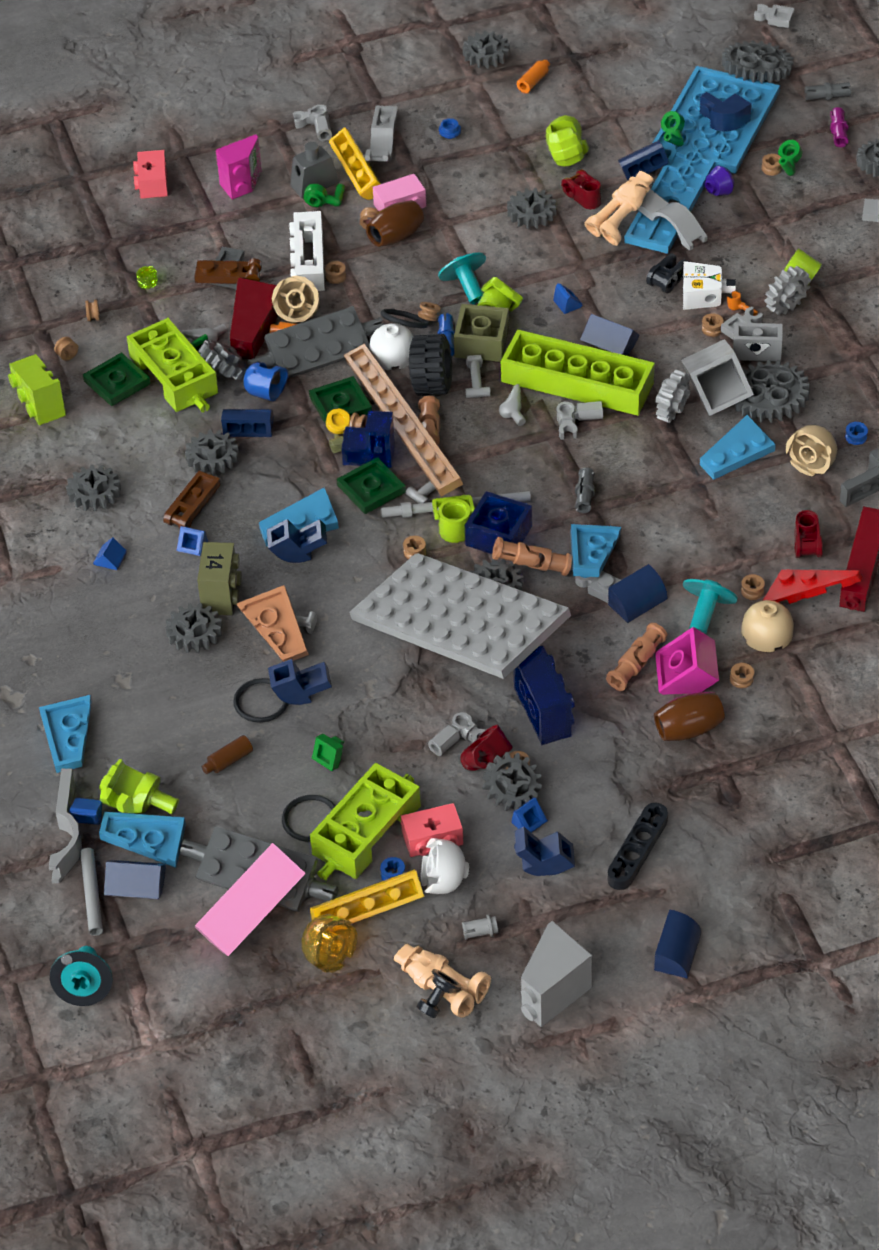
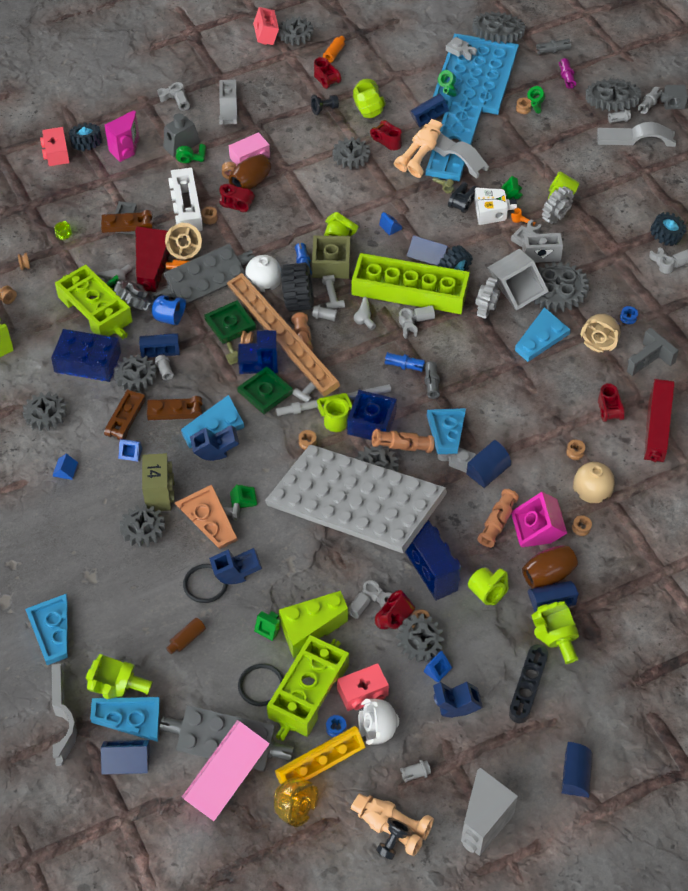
camera: 10 degrees left, 5 degrees up
piece [49,946,113,1006] -> none
blue slope [70,798,102,825] -> none
light grey piece [80,848,103,936] -> none
dark green plate [83,352,150,406] -> none
yellow tile [326,409,351,434] -> none
yellow brick [328,127,381,200] -> none
black tyre [381,309,429,329] -> none
medium nougat bush [418,302,441,321] -> none
teal piece [438,252,486,304] -> none
blue plate [439,118,461,139] -> none
teal piece [683,579,738,634] -> none
dark blue brick [700,92,752,131] -> none
medium nougat bush [702,313,723,337] -> none
dark purple cone [705,166,735,196] -> none
red wing [763,569,863,604] -> none
none -> clear blue brick [51,329,121,382]
none -> black wheel [69,123,102,151]
none -> reddish brown plate [147,396,203,420]
none -> light grey pin [155,355,174,380]
none -> dark red piece [219,184,255,212]
none -> green slope [230,484,257,508]
none -> coral brick [253,7,279,45]
none -> lime wedge [279,591,348,659]
none -> black piece [310,94,339,115]
none -> light grey pin [312,304,337,322]
none -> dark red piece [314,57,342,89]
none -> blue pin [385,352,425,372]
none -> olive hand [433,177,454,193]
none -> black wheel [438,245,473,271]
none -> light grey plate [446,37,477,60]
none -> lime piece [468,567,509,605]
none -> green tile [502,176,523,200]
none -> dark blue brick [528,581,579,612]
none -> lime piece [531,602,579,664]

